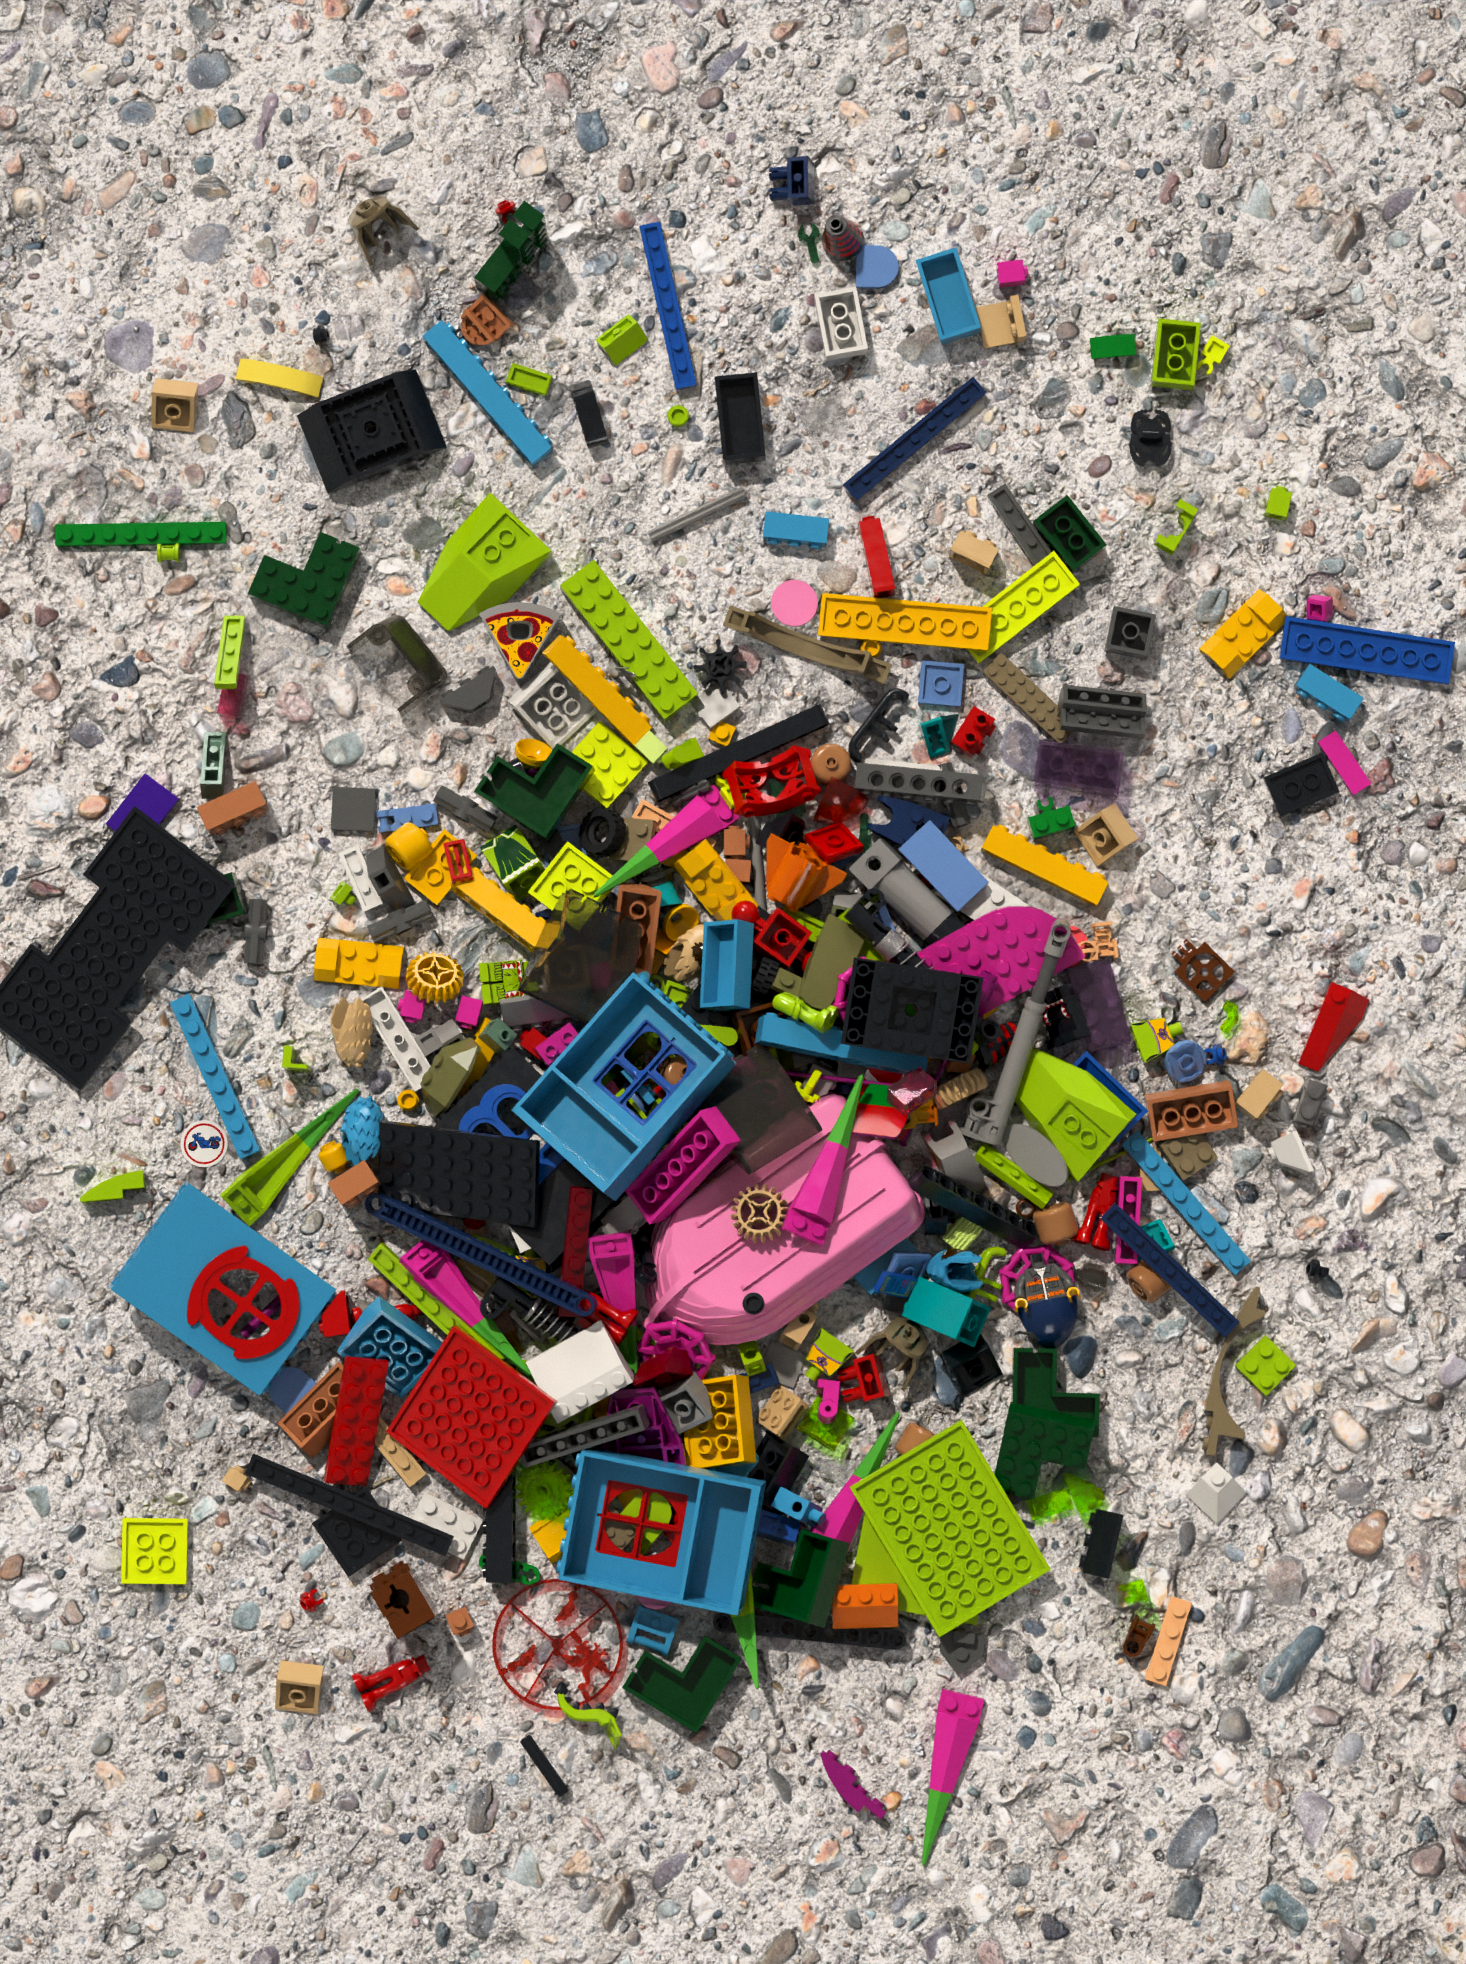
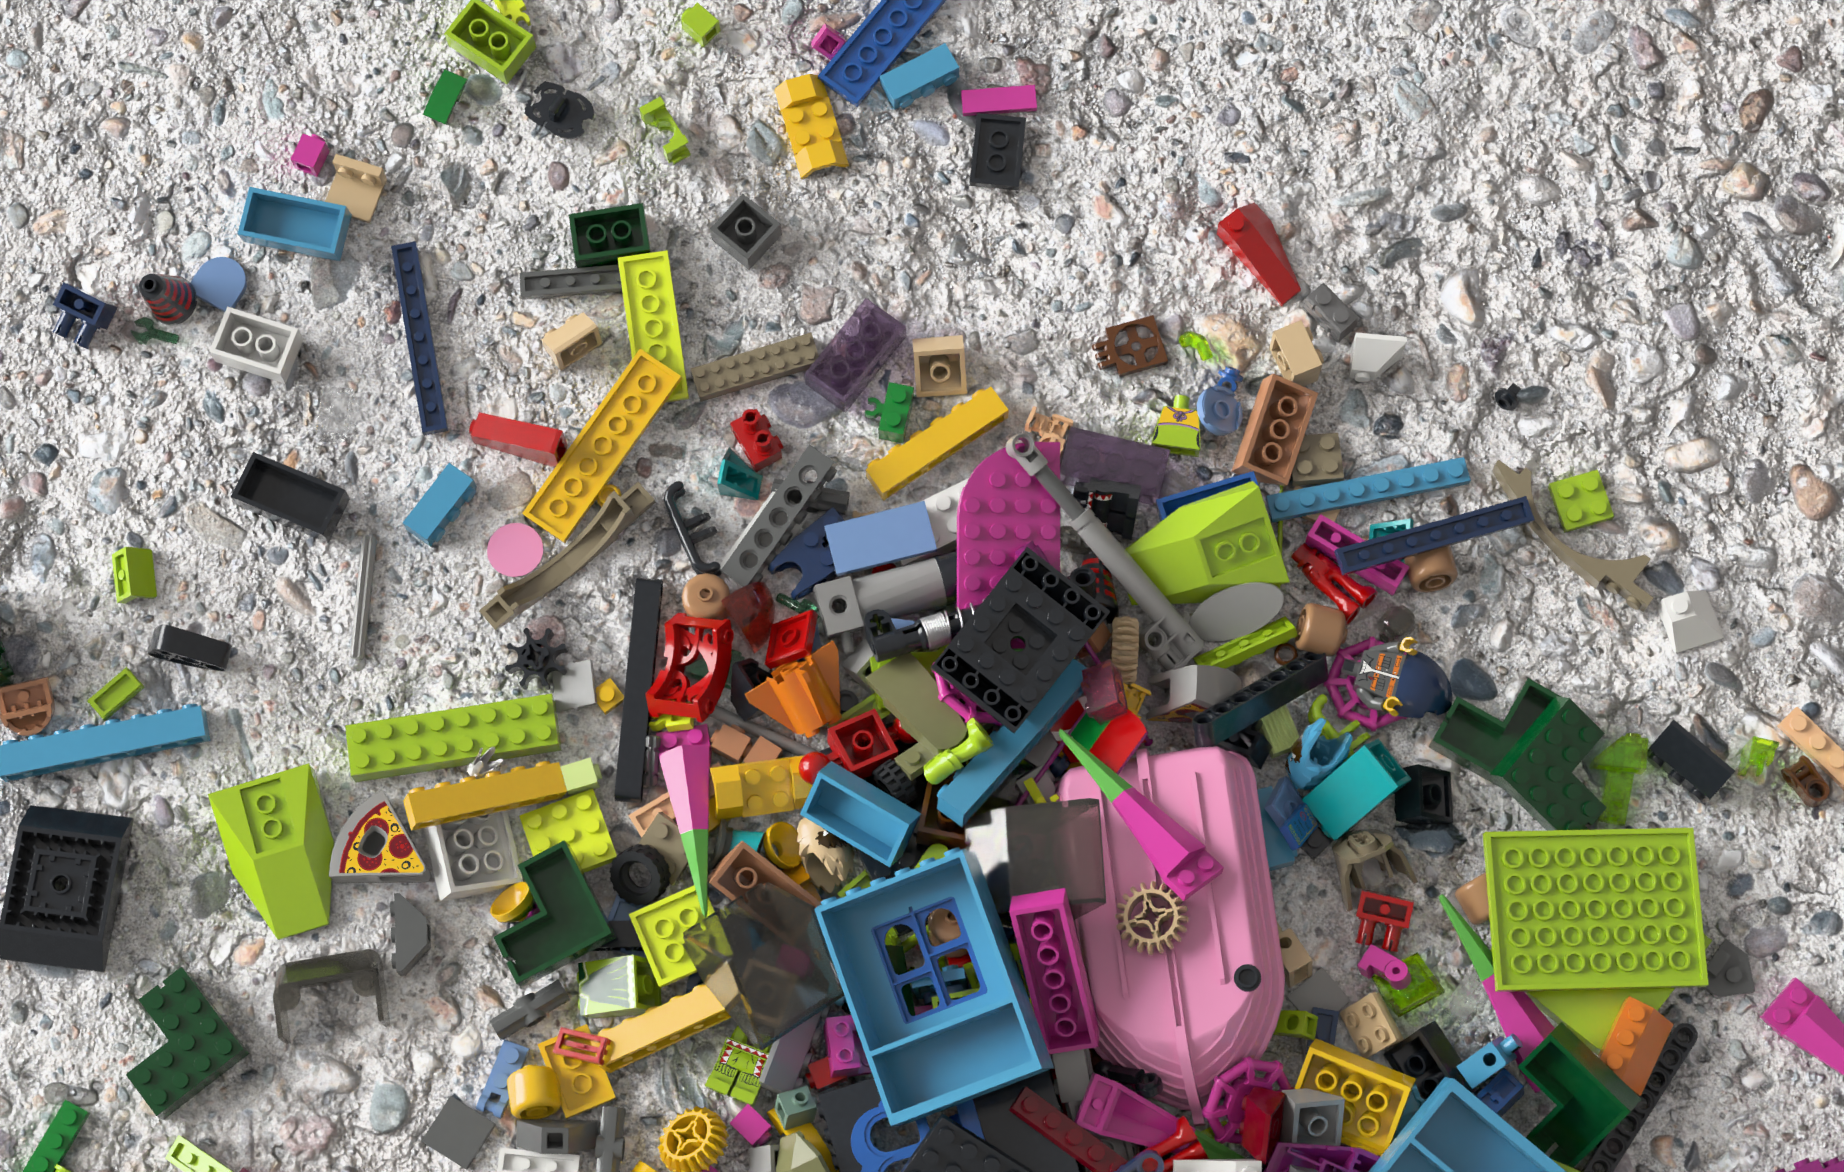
camera: 60 degrees left, 10 degrees down
blue plate [639,221,697,391] -> none
lime leg [662,737,704,770] -> none
lime tile [667,405,689,427] -> none
lime torso [805,1328,854,1382] -> none
medium blue tile [918,660,964,707] -> none
dark grey brick [1057,685,1147,739] -> none

